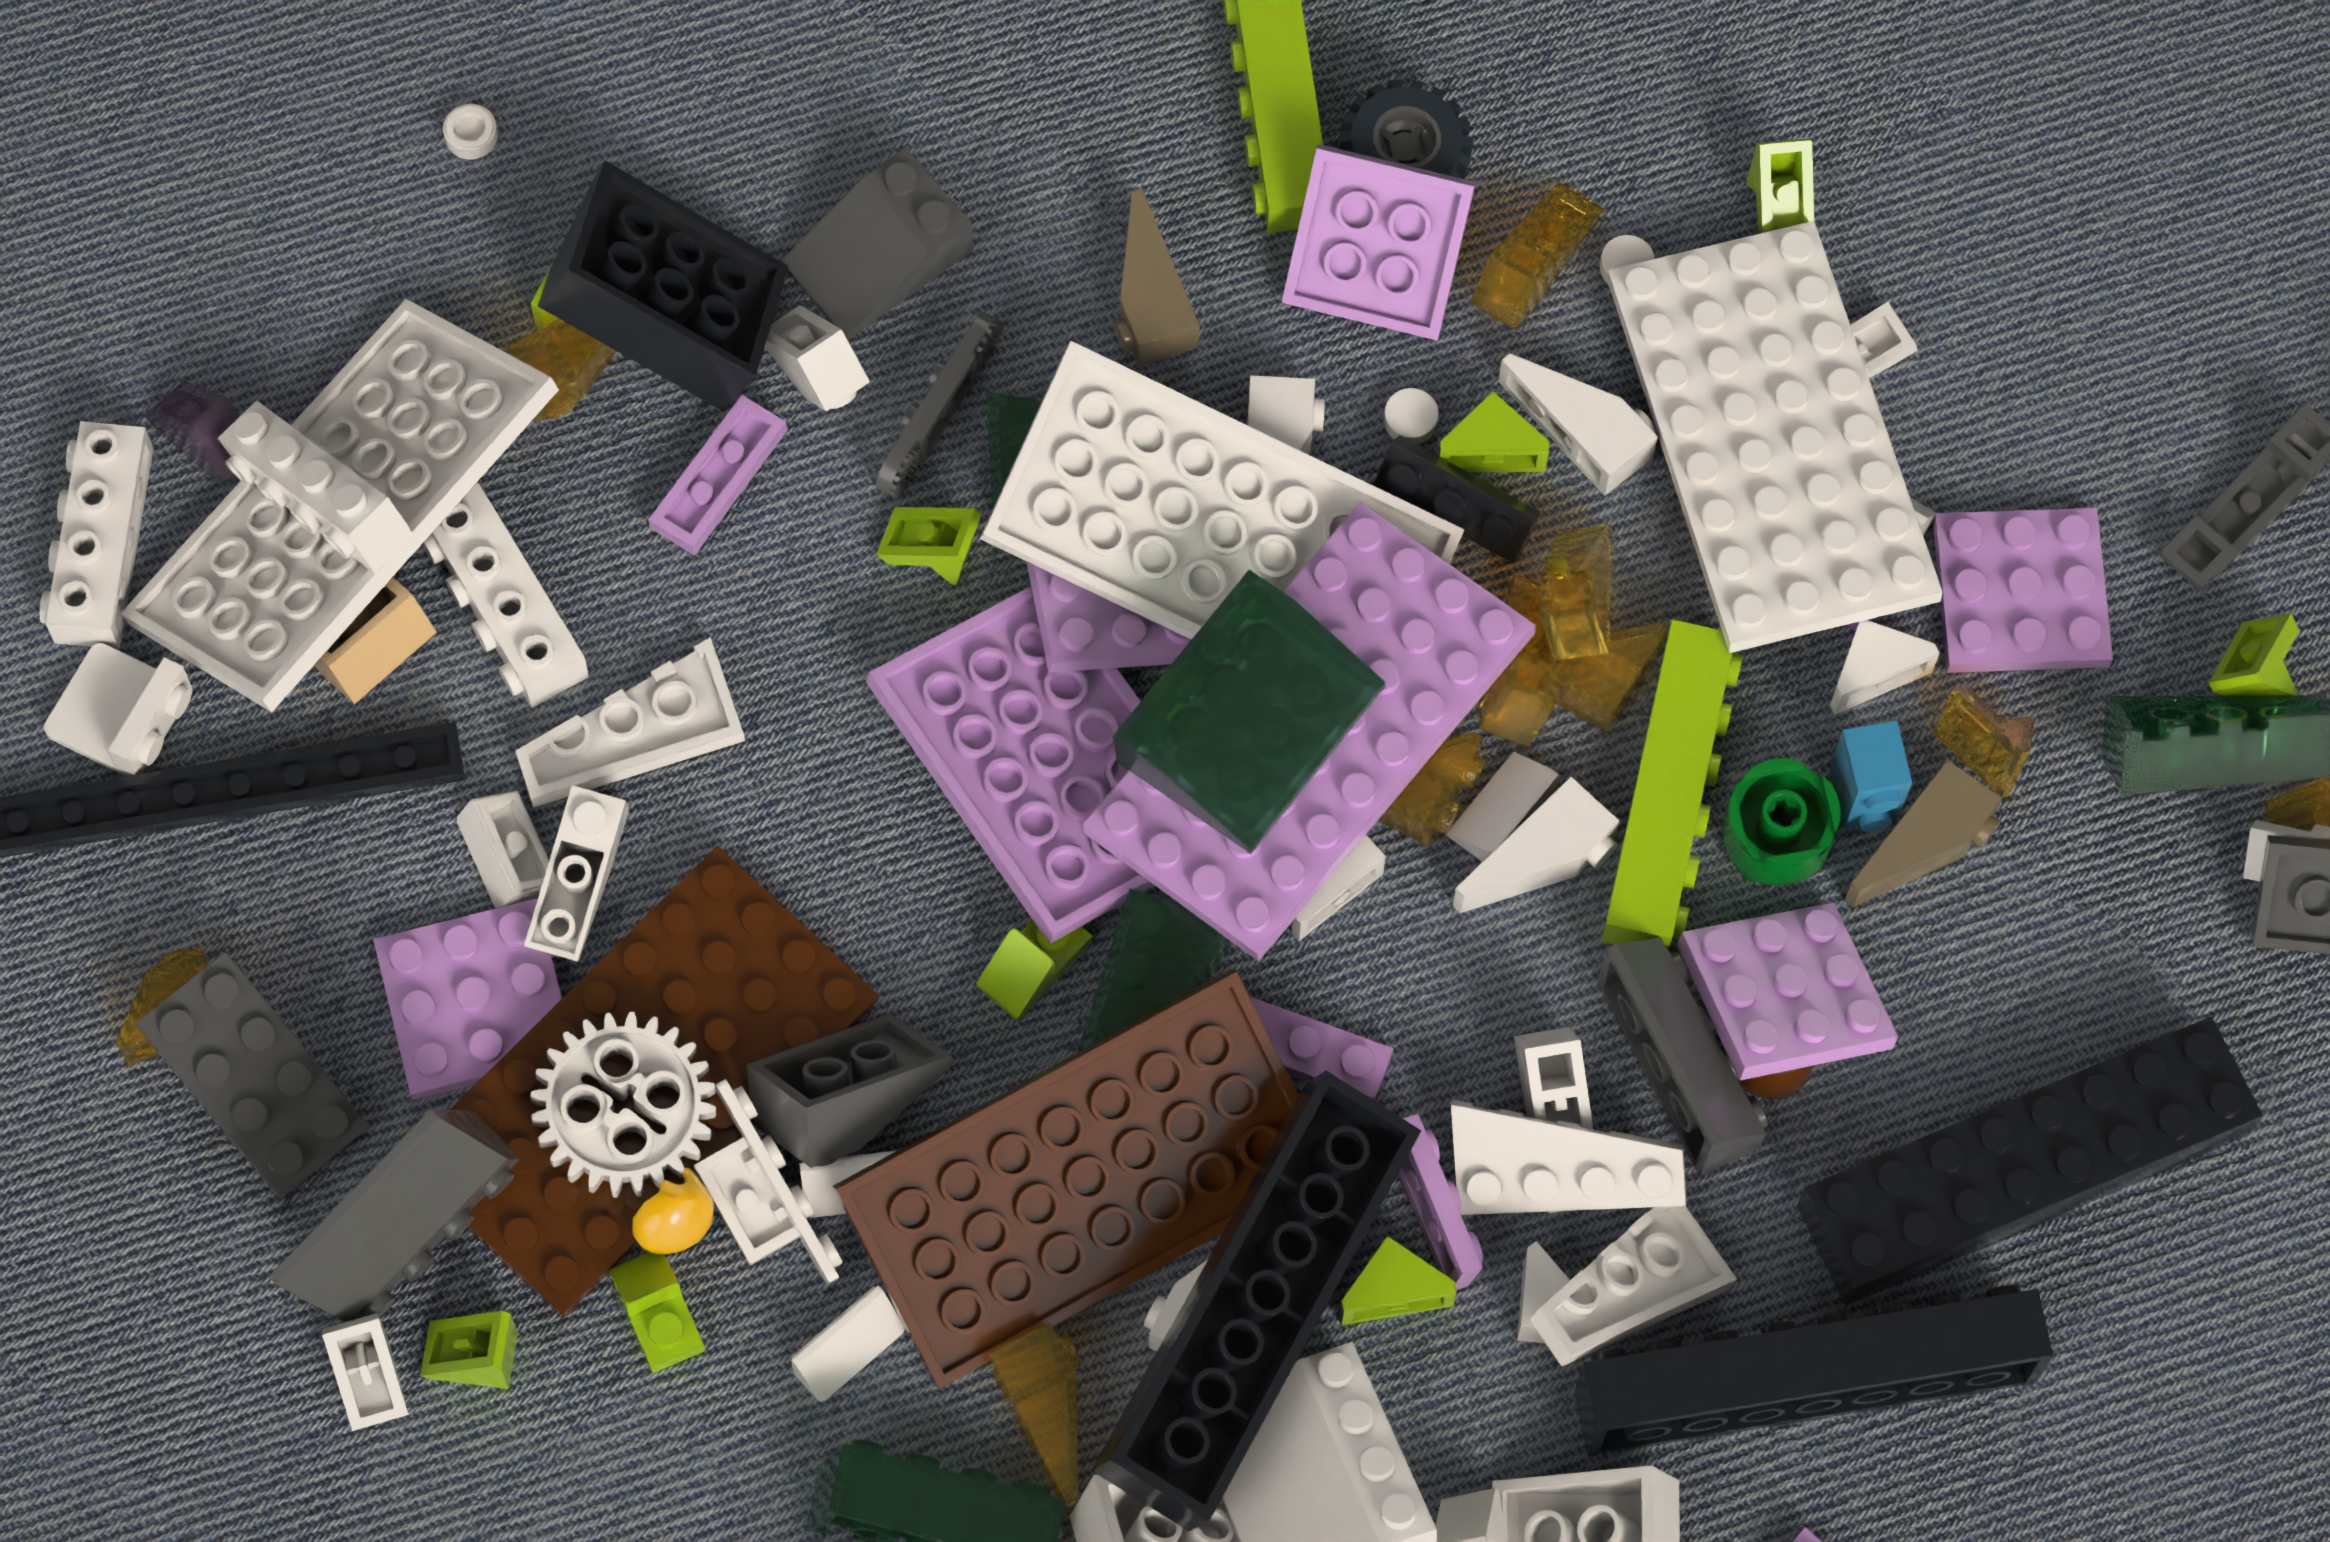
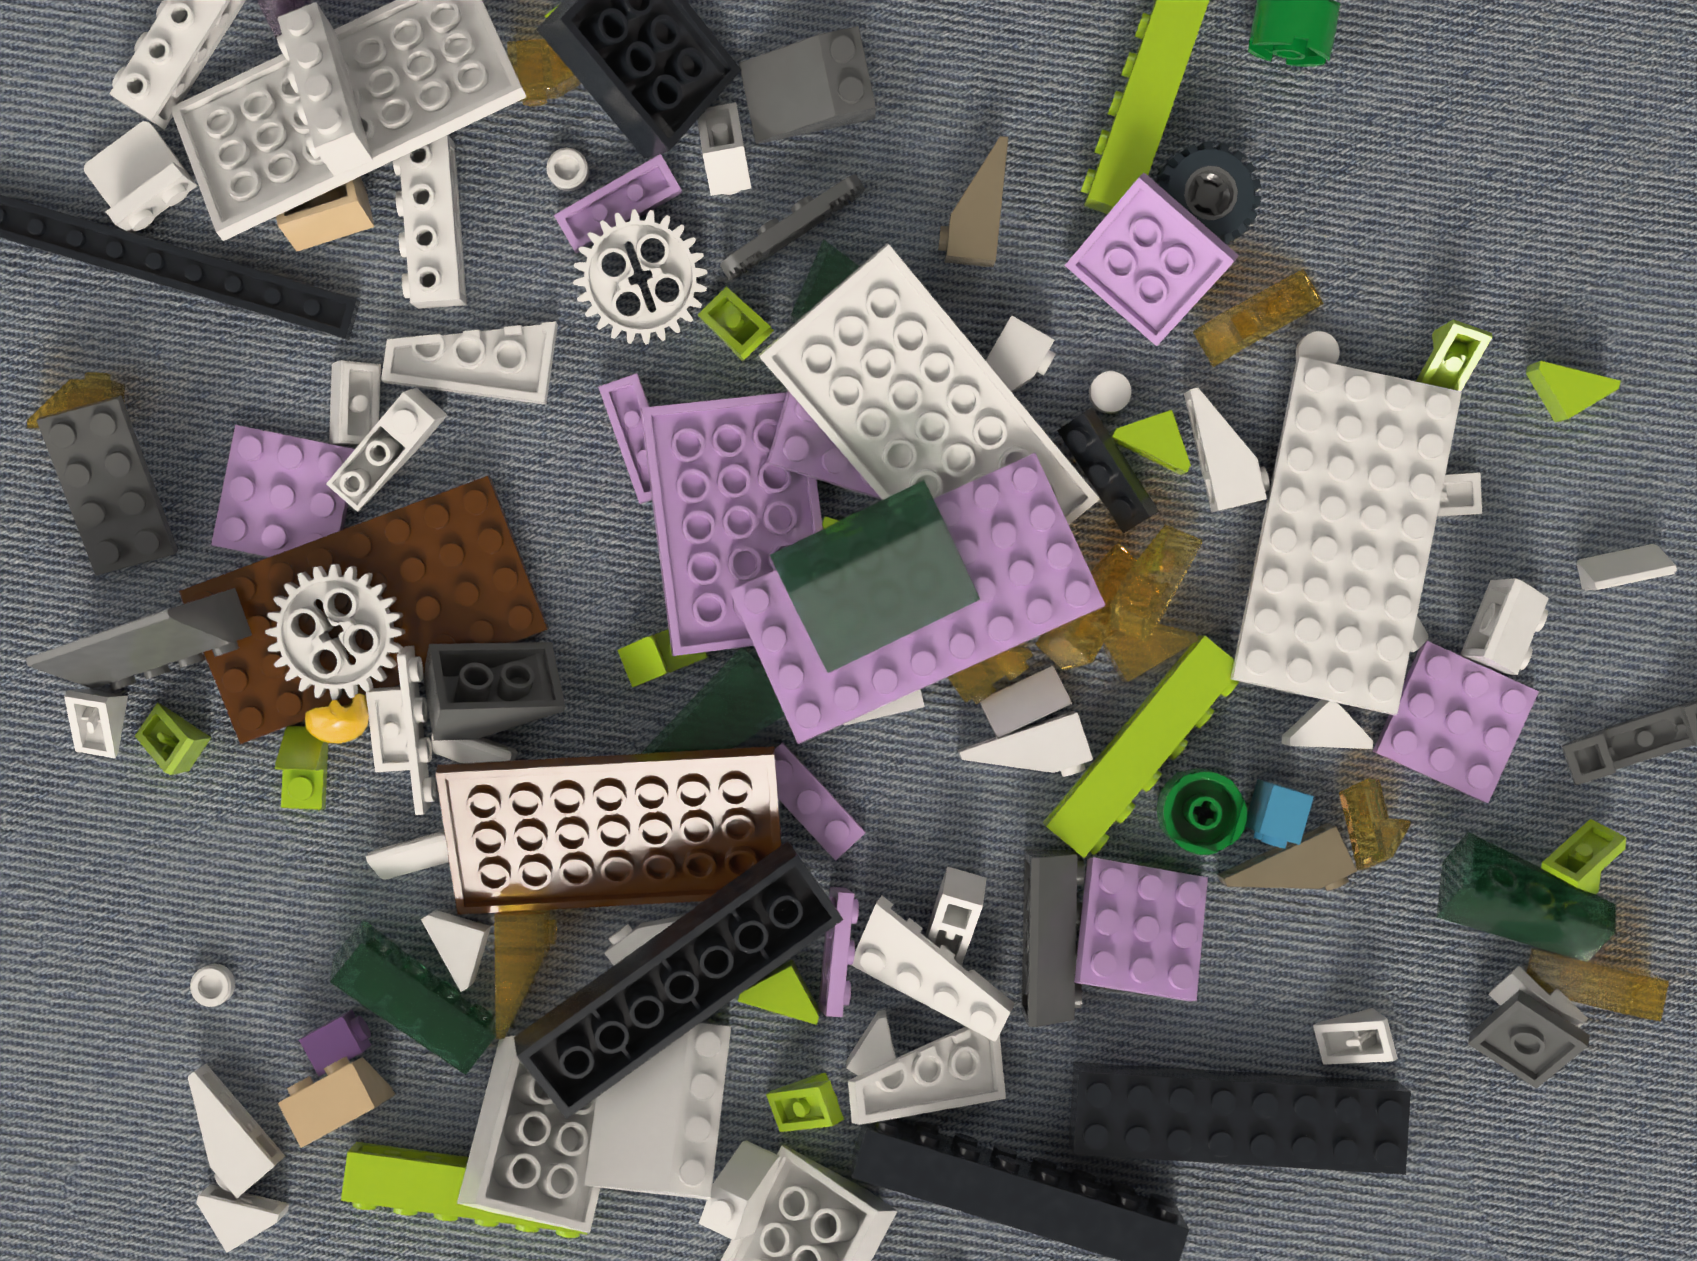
camera: 25 degrees right, 20 degrees up
none -> white slope [421,910,491,992]
none -> white tile [547,148,589,191]
none -> white gear [573,209,707,344]
none -> lavender plate [598,373,652,504]
none -> lime slope [766,1073,844,1132]
none -> white slope [1313,1008,1398,1065]
none -> white slope [1460,578,1549,675]
none -> lime slope [1526,361,1621,423]
none -> white slope [1577,544,1677,591]

